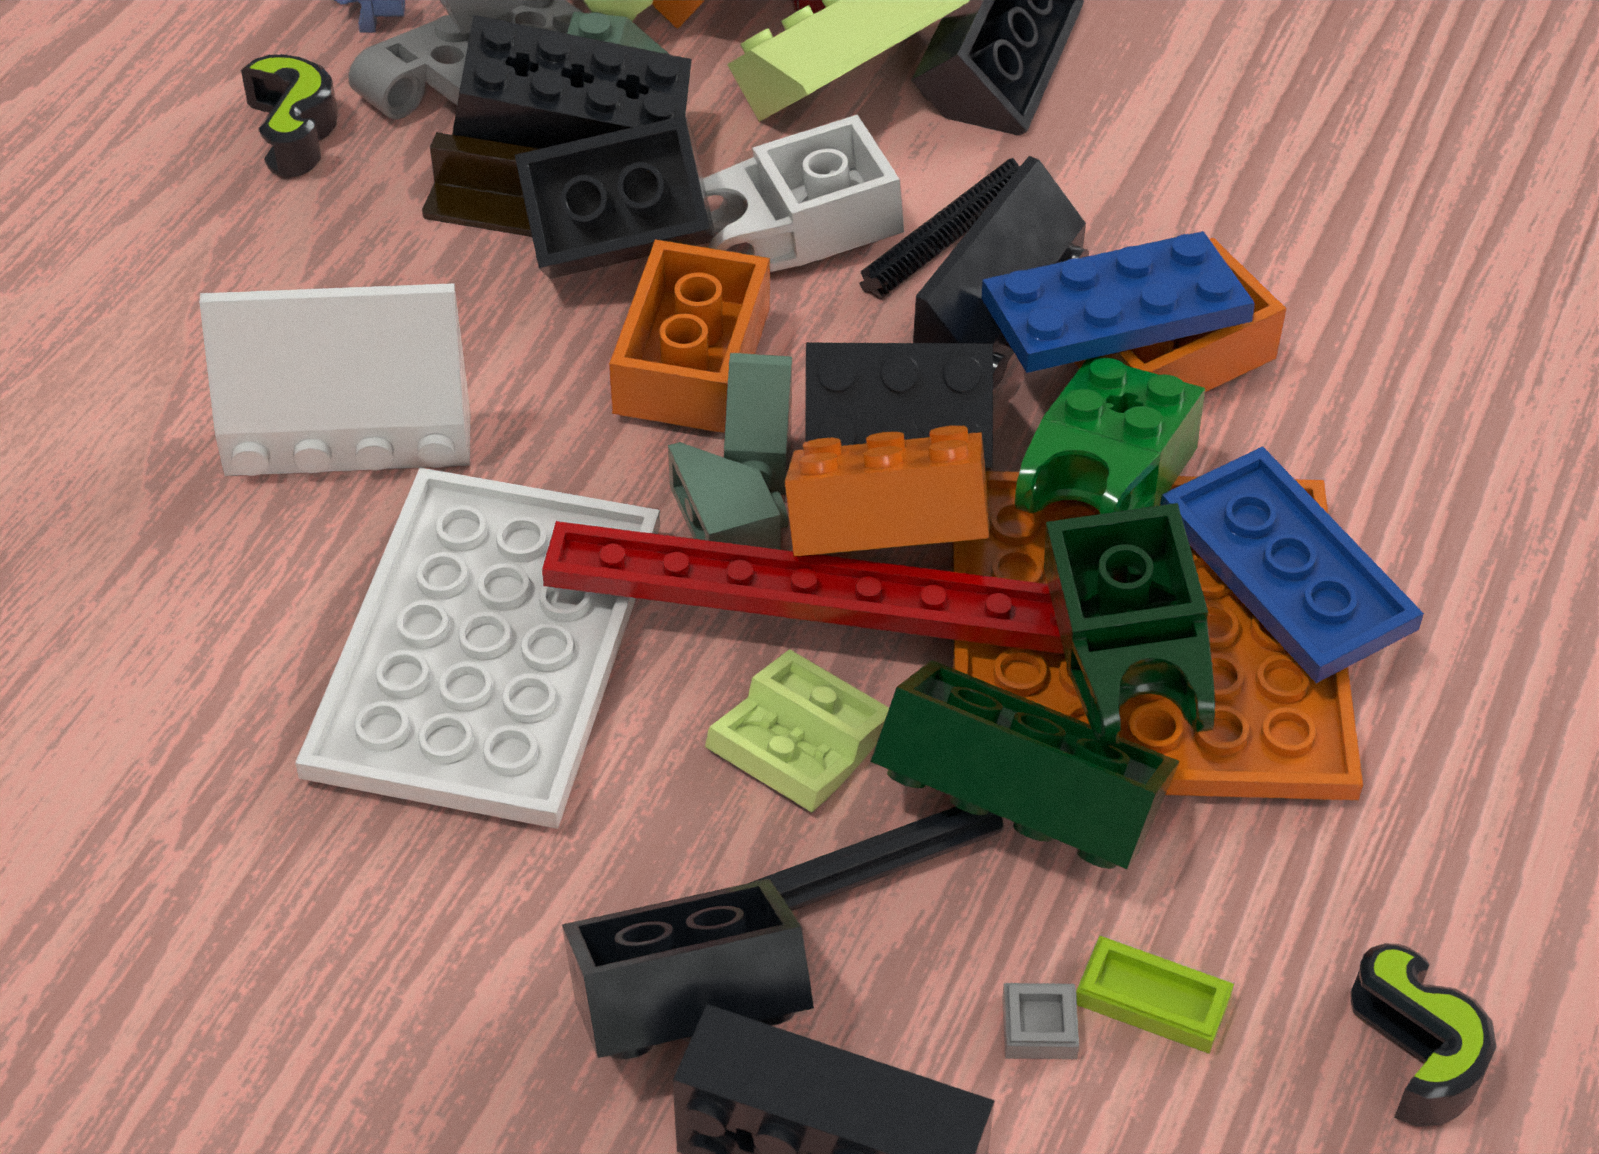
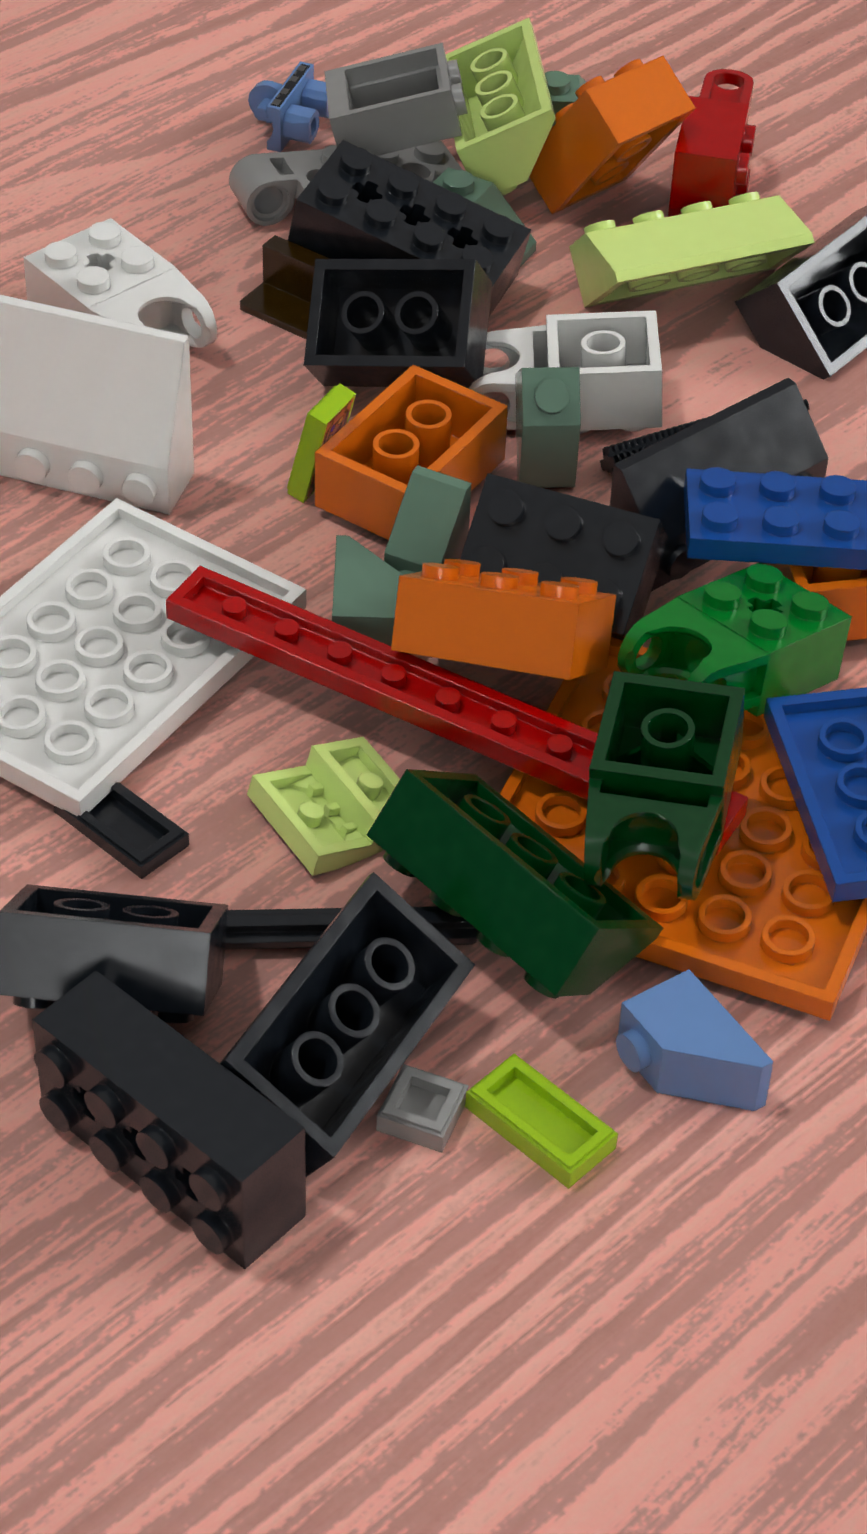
camera: 20 degrees right, 5 degrees down
black animal [241,54,338,177] -> none
black animal [1351,943,1497,1127] -> none
none -> white brick [23,218,217,348]
none -> black tile [54,782,189,879]
none -> black slope [220,872,475,1177]
none -> lime tile [287,383,357,503]
none -> sand green slope [515,367,581,488]
none -> medium blue slope [616,969,773,1111]

